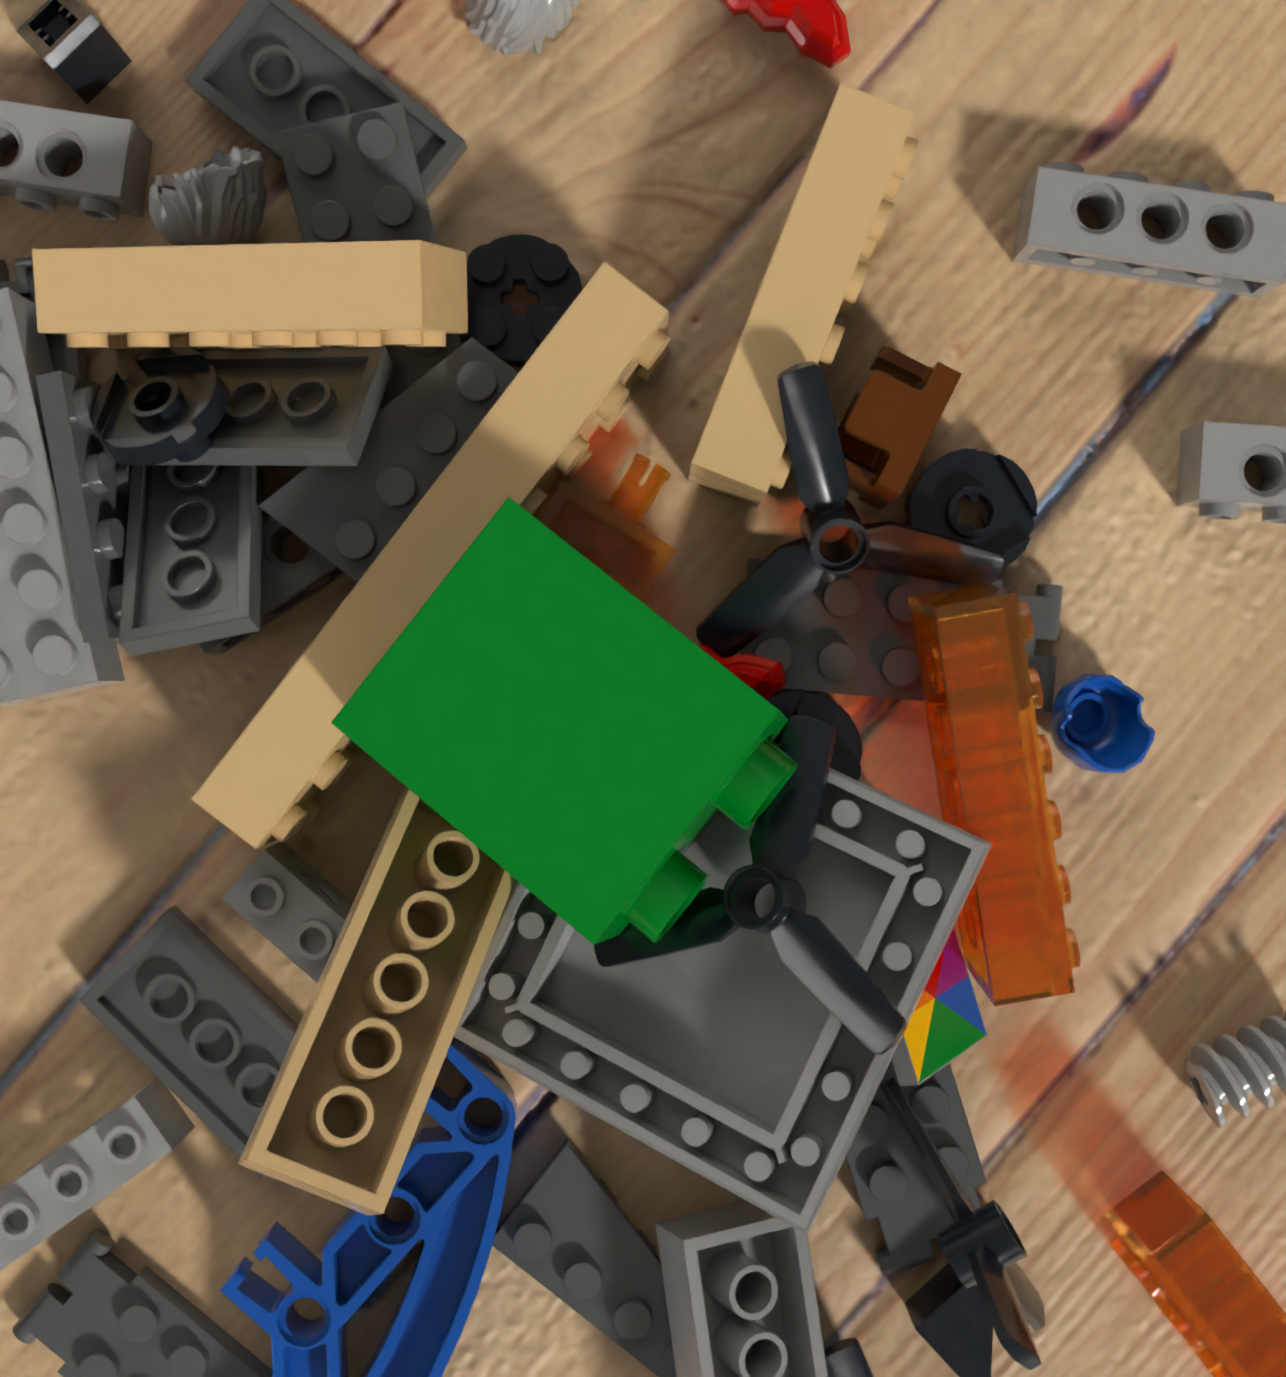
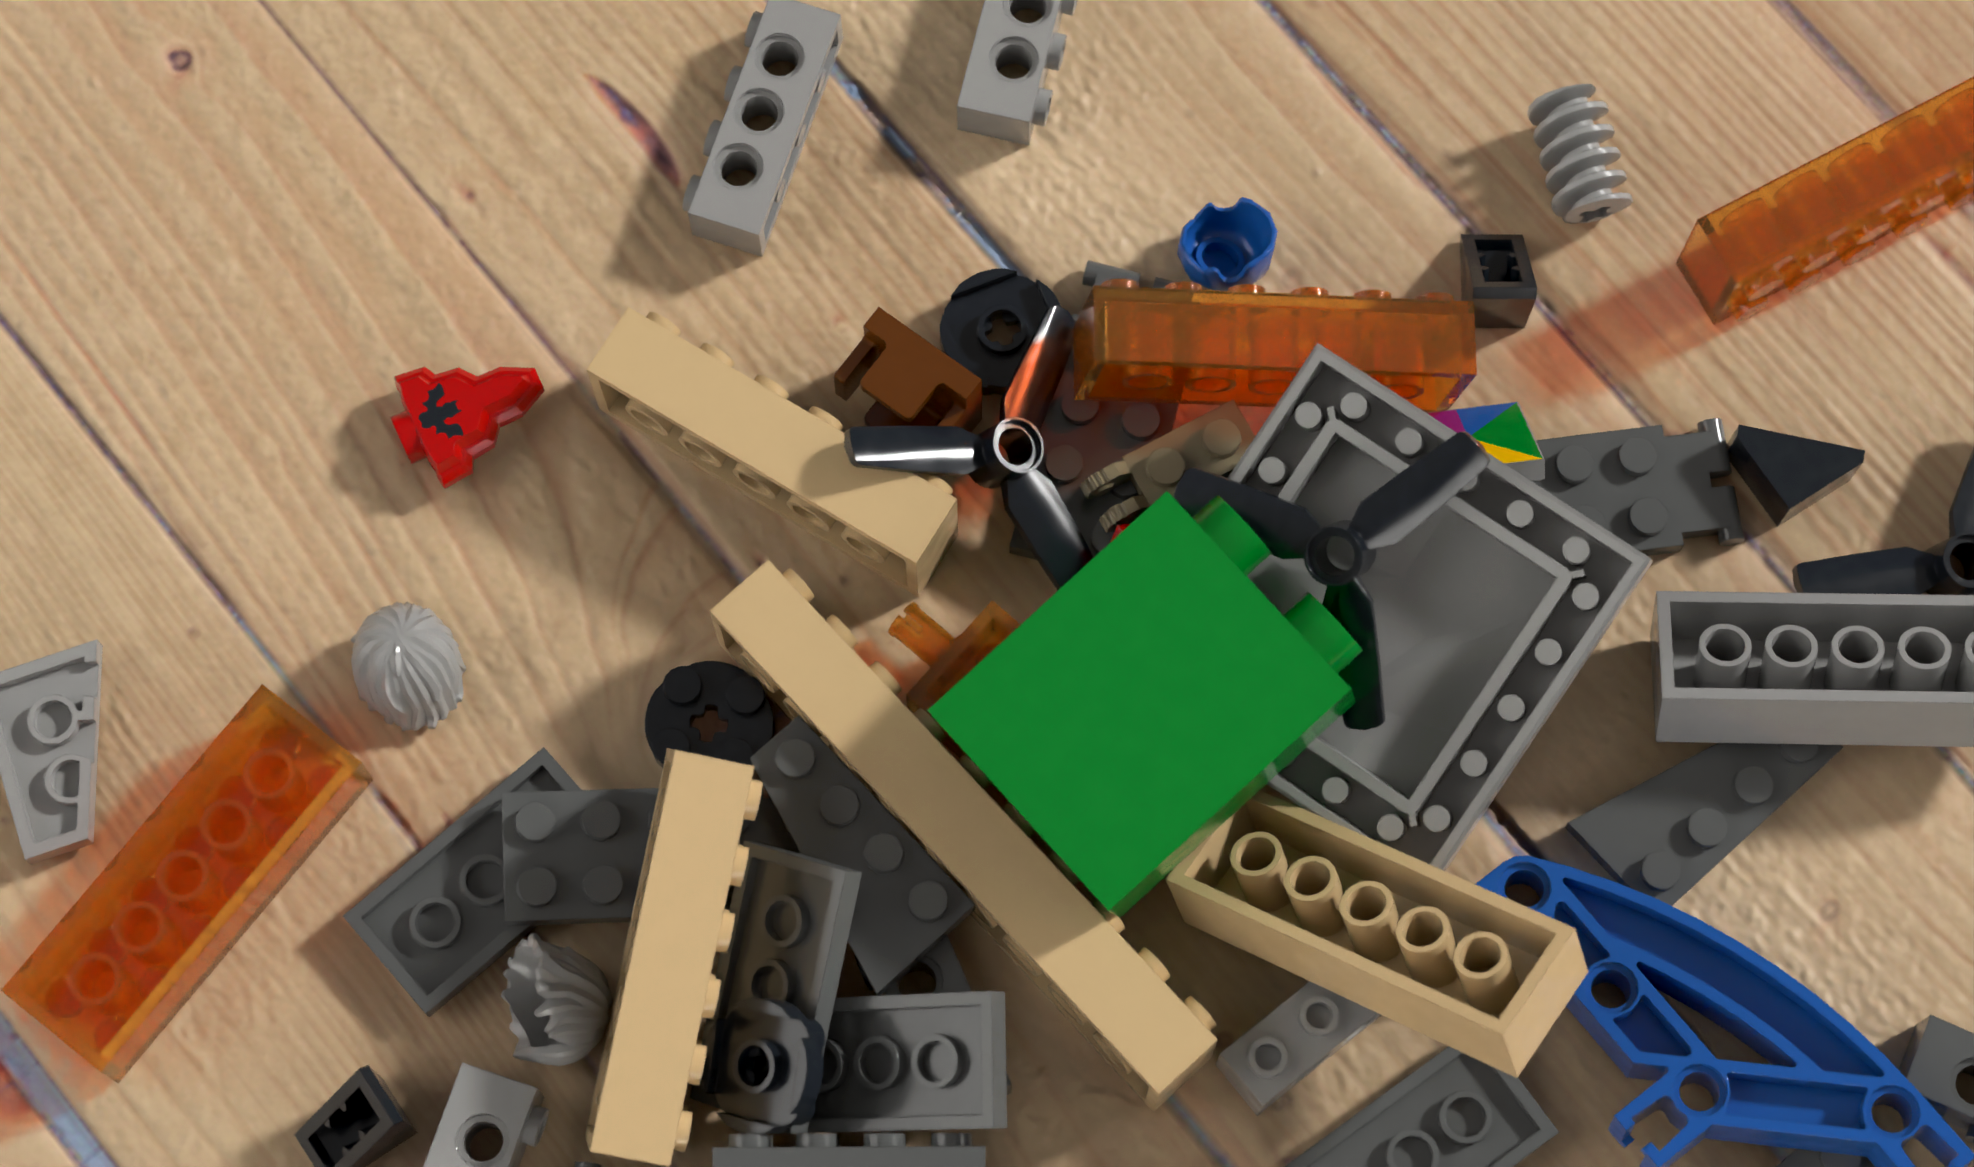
camera: 80 degrees left, 15 degrees down
black piece [879,1077,1045,1370] -> none
none -> dark tan hinge [1079,399,1255,533]
none -> black slope [1460,234,1537,328]

